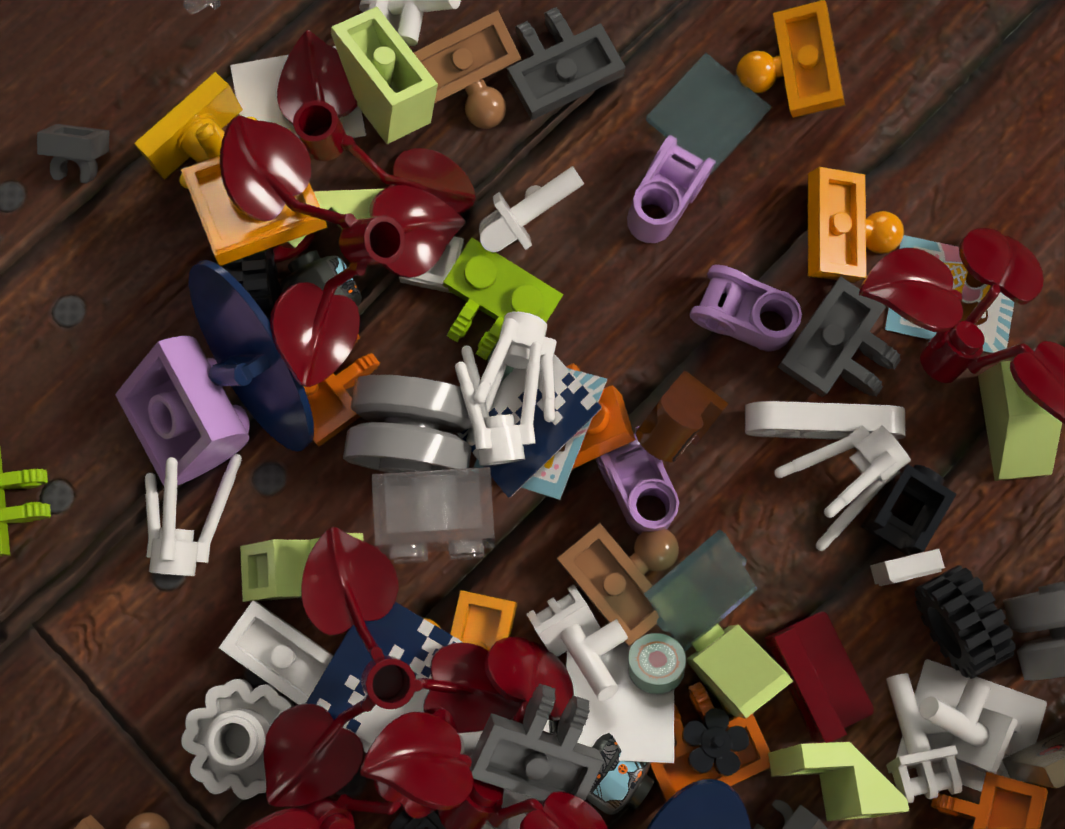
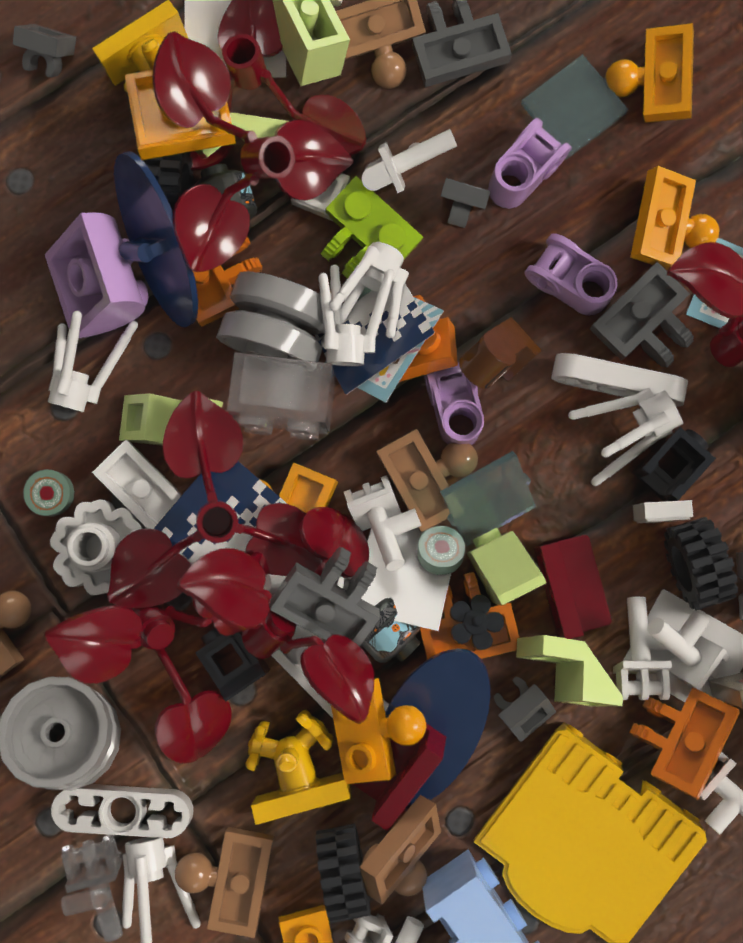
camera: 20 degrees right, 5 degrees up
none -> sand green tile [24,469,74,516]
none -> dark grey tile [441,178,491,228]

